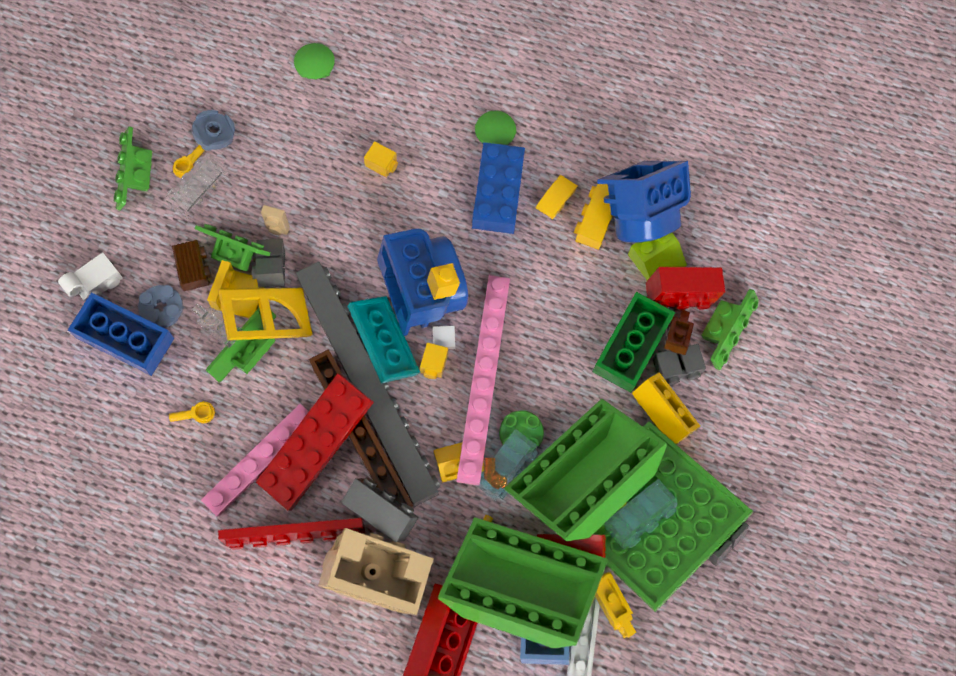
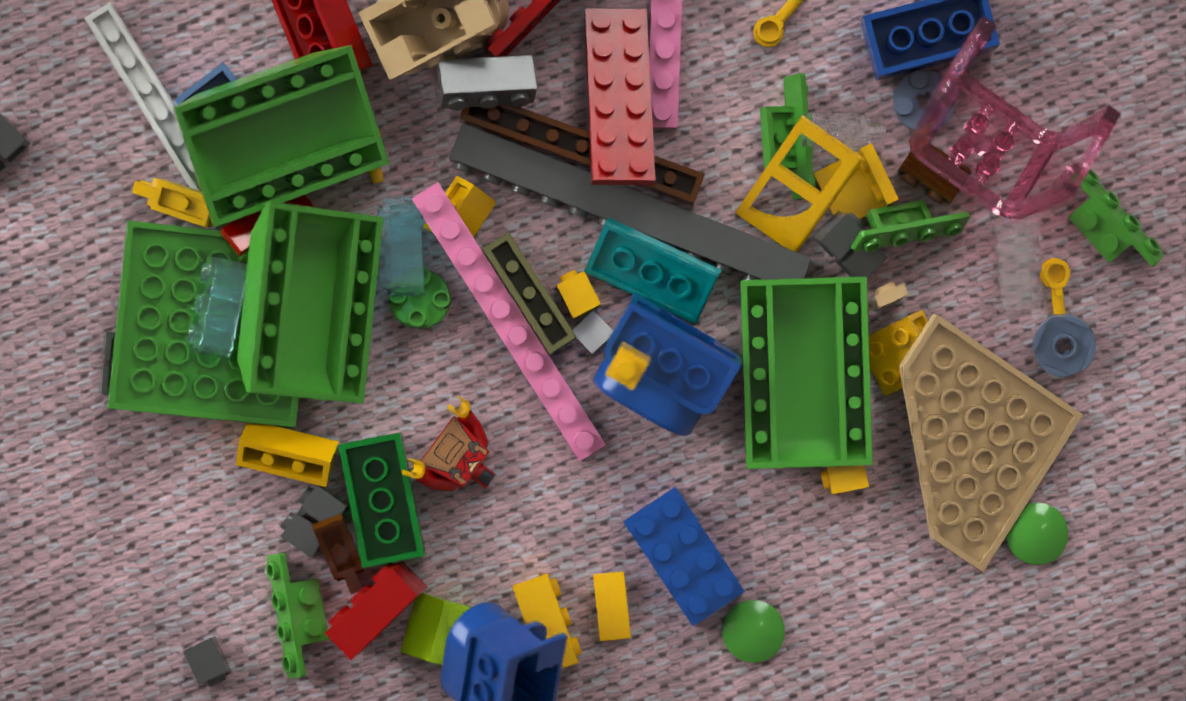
camera: 145 degrees right, 15 degrees up
white hinge [58,252,123,302] -> none
clear orange arm [484,458,507,489] -> none
none -> dark grey brick [183,636,231,687]
none -> torso [402,395,496,492]
none -> olive brick [482,232,576,356]
none -> bright green slope [741,276,873,469]
none -> yellow bracket [869,310,928,396]
none -> tan plate [899,313,1083,572]
none -> clear pink windscreen [909,17,1121,220]

